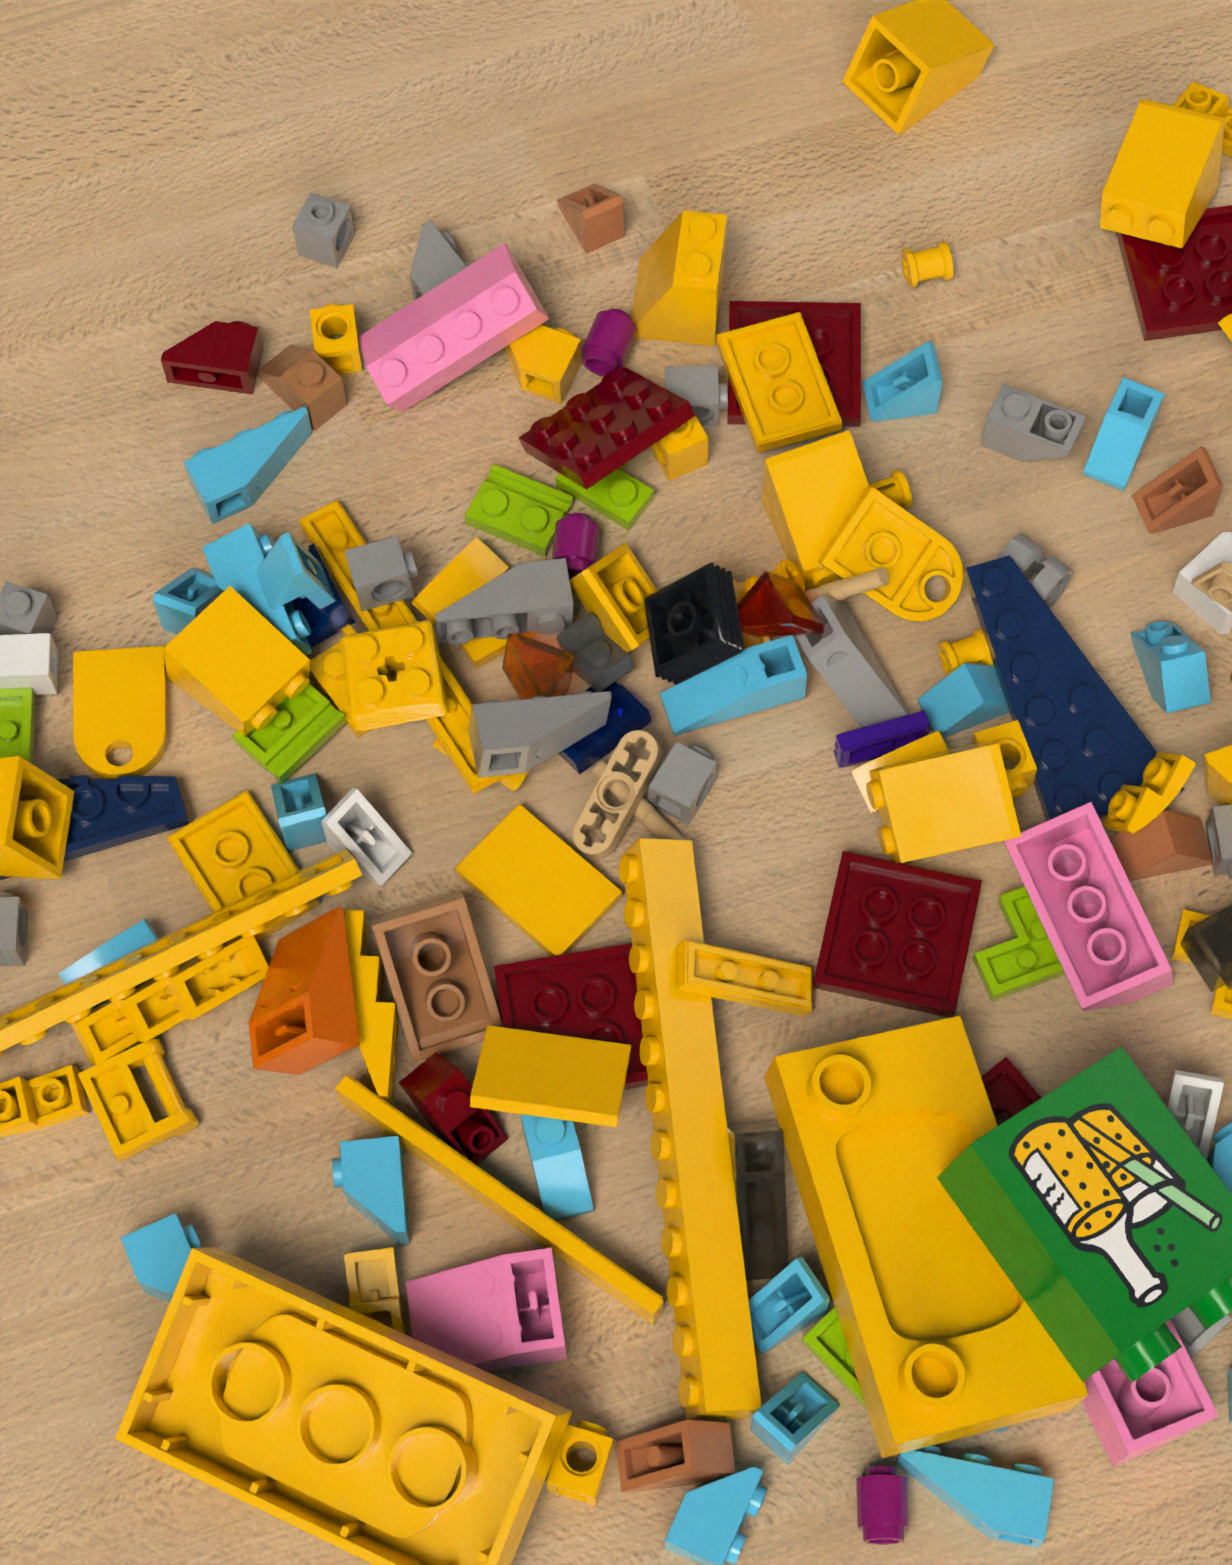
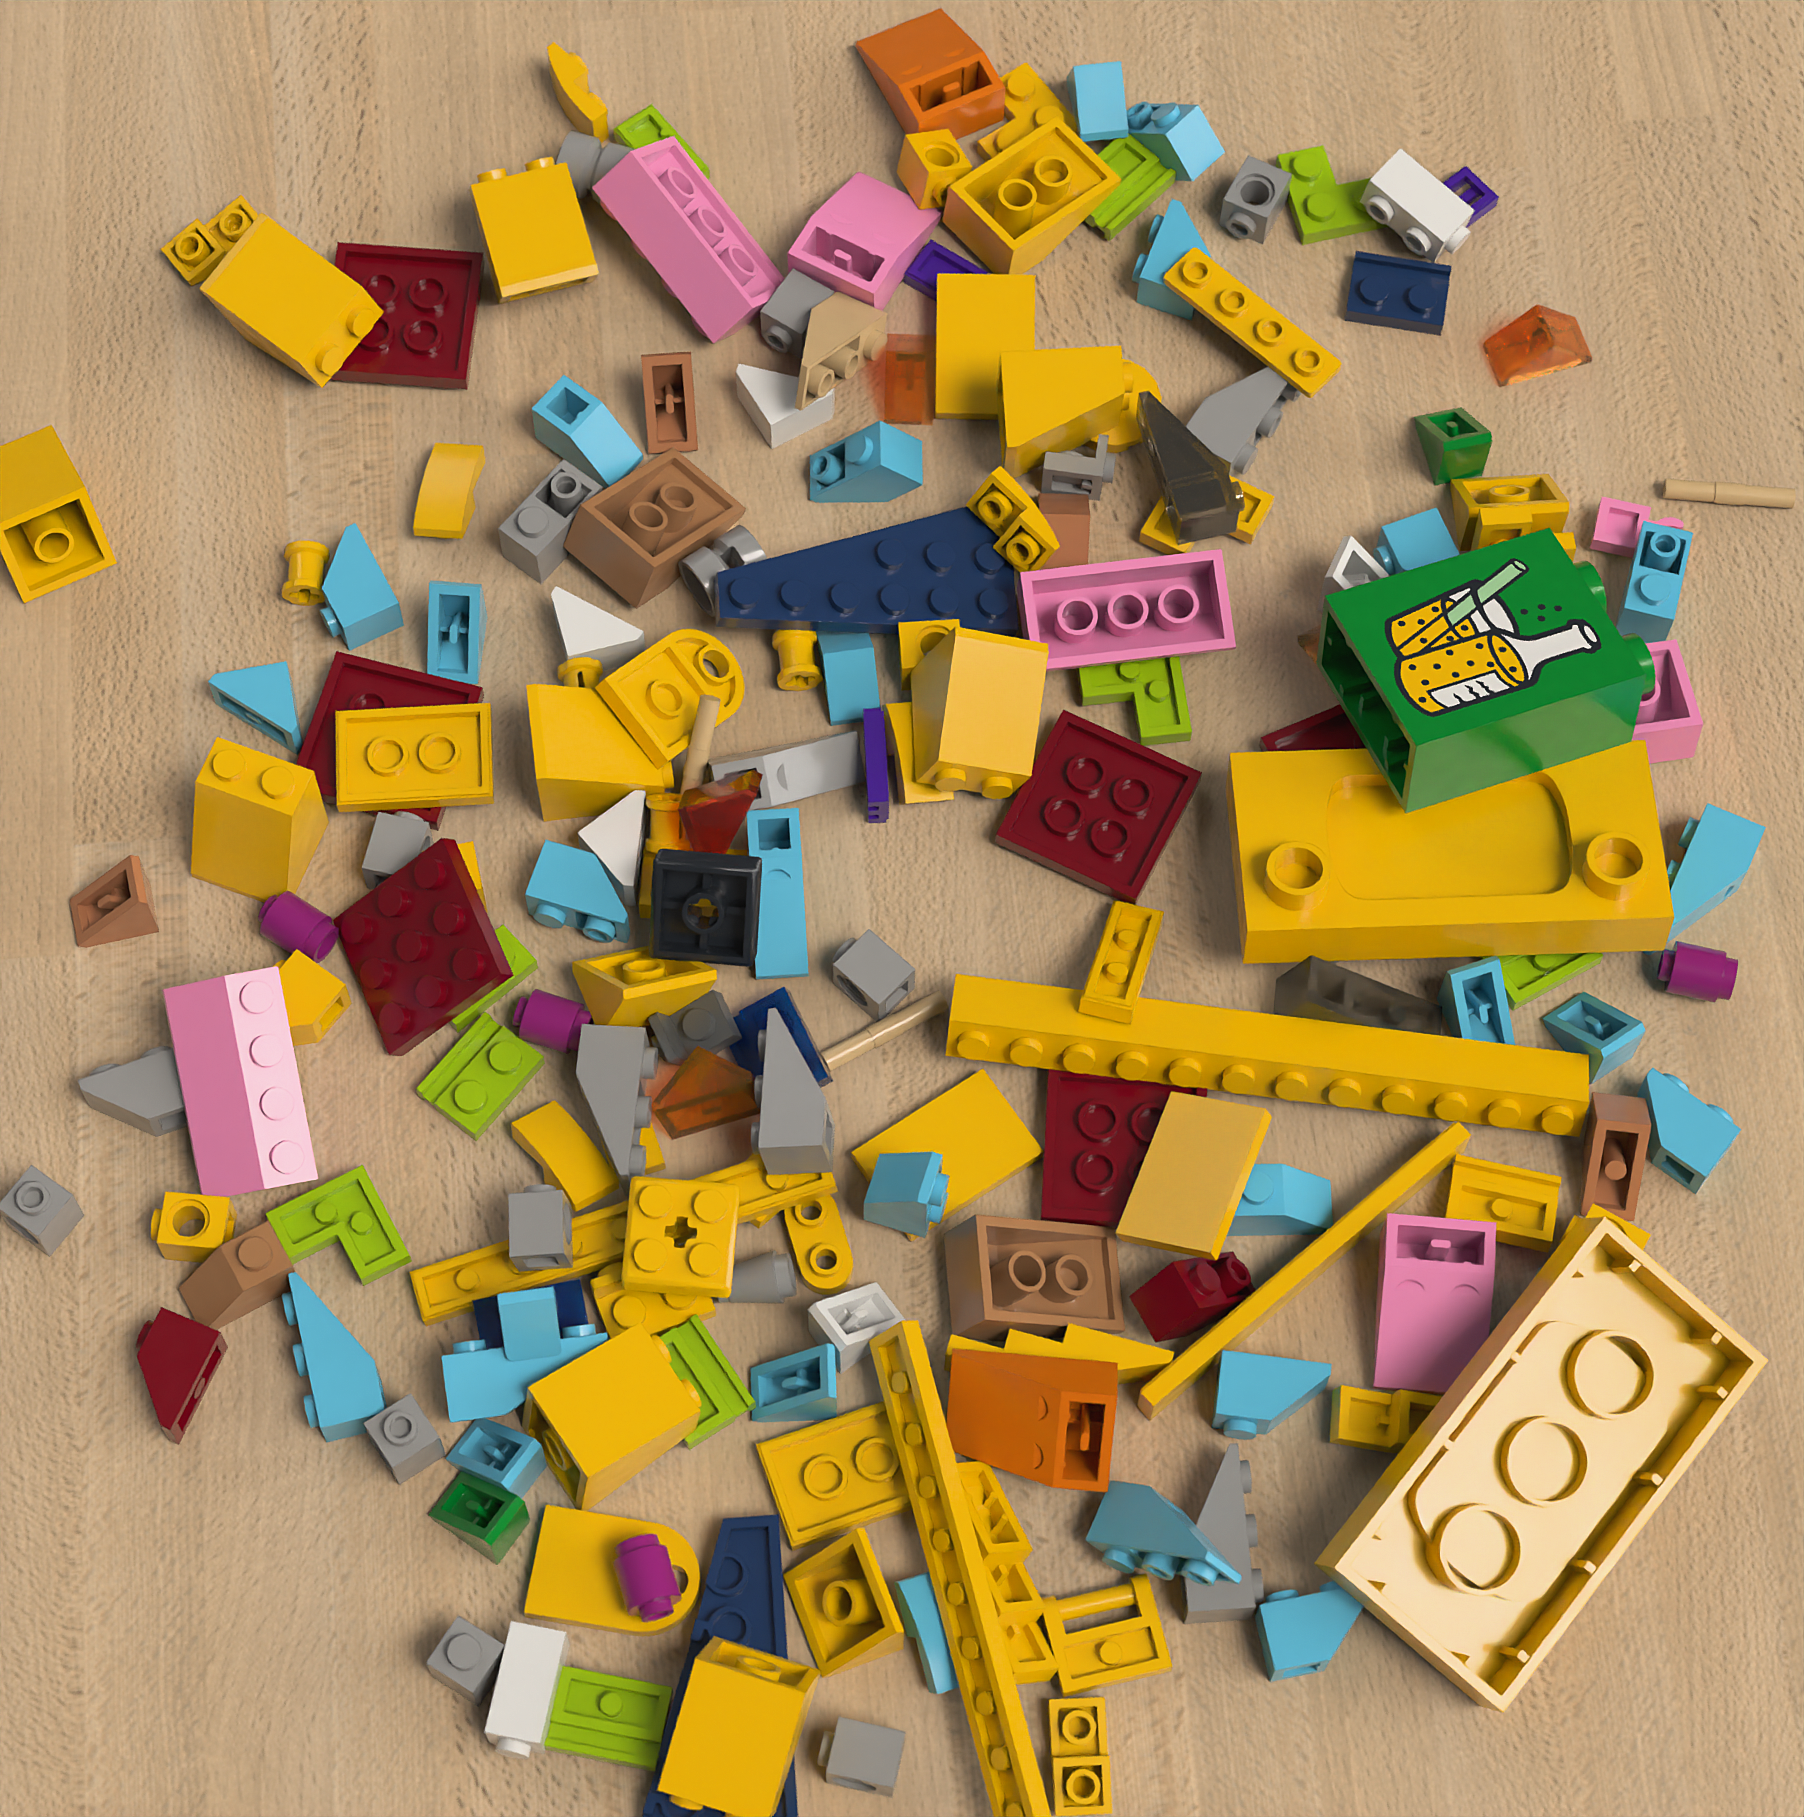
camera: 80 degrees left, 0 degrees up
tan beam [573,730,663,858] -> none
none -> medium azure slope [208,661,303,755]
none -> lime plate [265,1165,412,1286]
none -> medium azure slope [320,523,404,651]
none -> light grey brick [363,1393,446,1485]
none -> yellow slope [413,443,486,539]
none -> green slope [428,1471,531,1565]
none -> medium azure slope [525,839,630,943]
none -> white slope [551,586,646,674]
none -> medium nougat slope [563,447,746,609]
none -> white slope [577,790,648,906]
none -> magenta brick [613,1534,682,1622]
none -> light grey cone [718,1250,797,1303]
none -> yellow slope [783,1527,904,1678]
none -> yellow plate [784,1194,853,1295]
none -> medium azure slope [864,1152,950,1238]
none -> medium azure slope [1086,1480,1242,1586]
none -> light grey slope [1179,1443,1264,1624]
none -> yellow plate [1444,1154,1562,1253]

